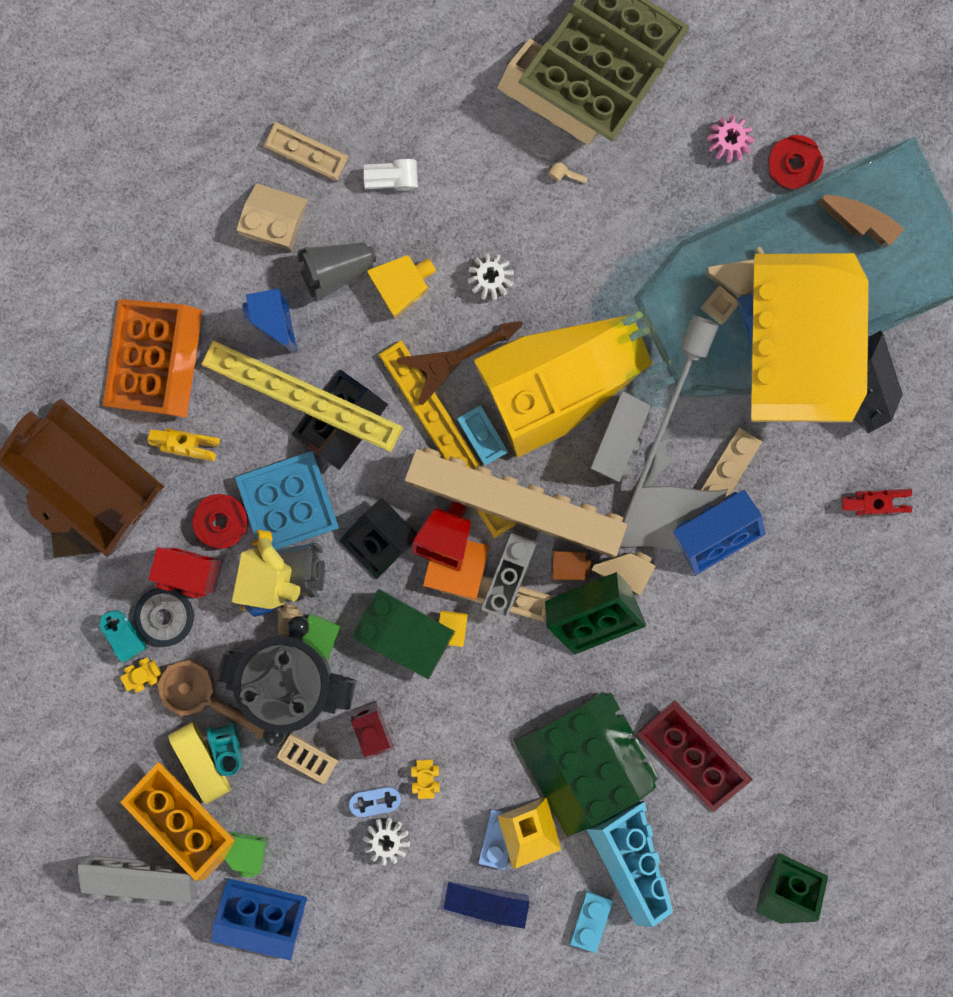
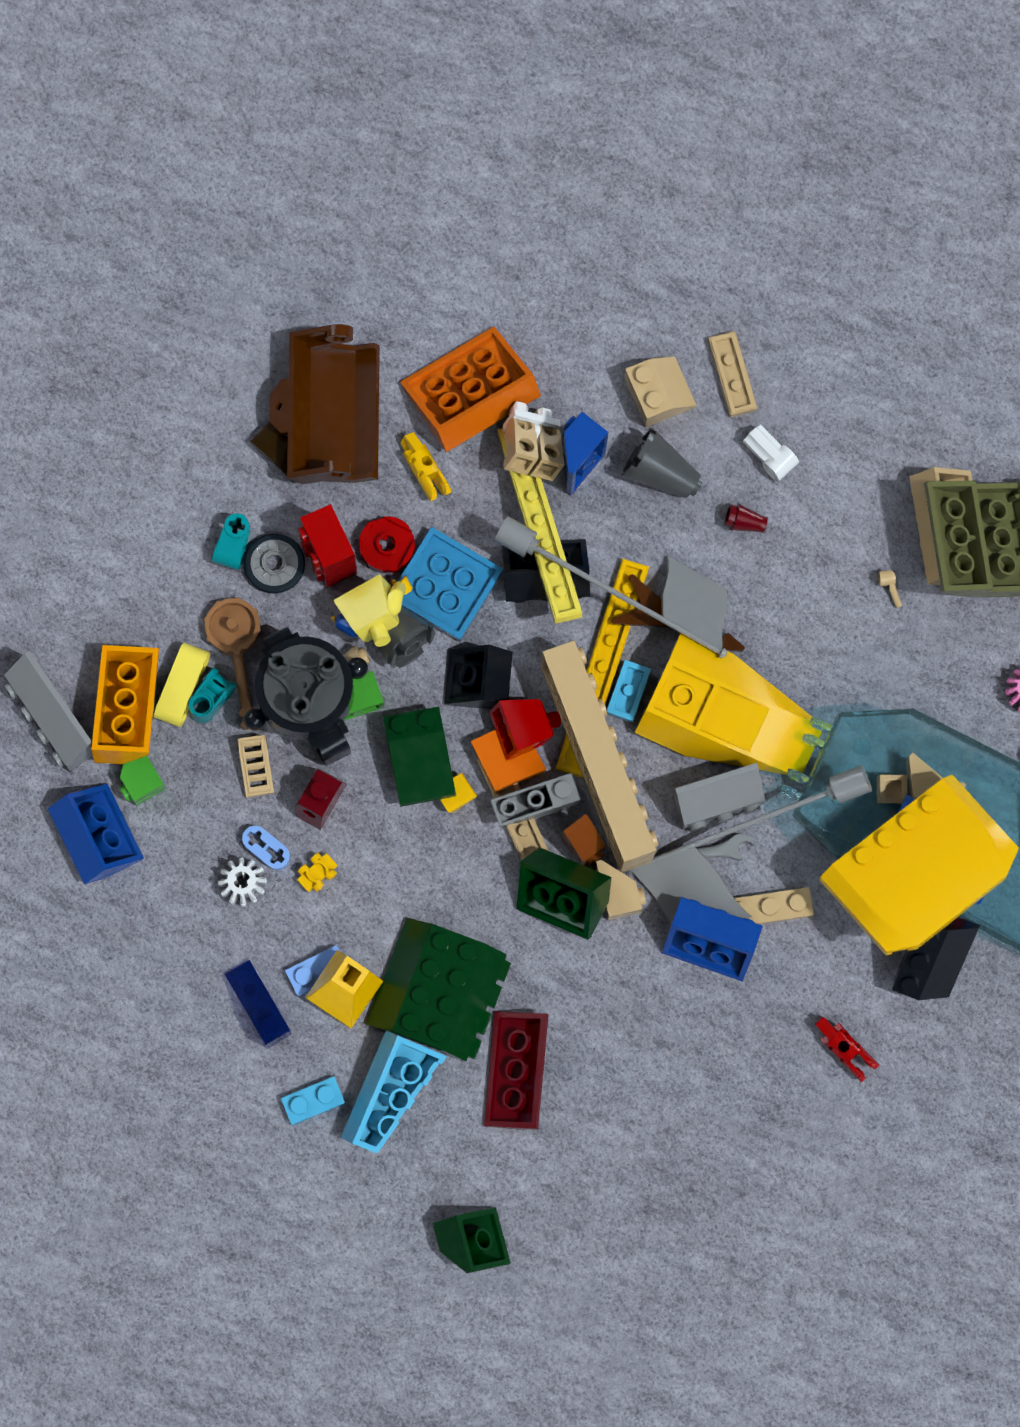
camera: 40 degrees right, 10 degrees down
yellow piece [120,657,162,694] -> none
yellow torso [367,255,437,319] -> none
white gear [468,254,514,300] -> none
none -> light grey flag [494,516,728,658]
none -> tan hips [503,401,565,481]
none -> dark red cone [725,503,768,533]

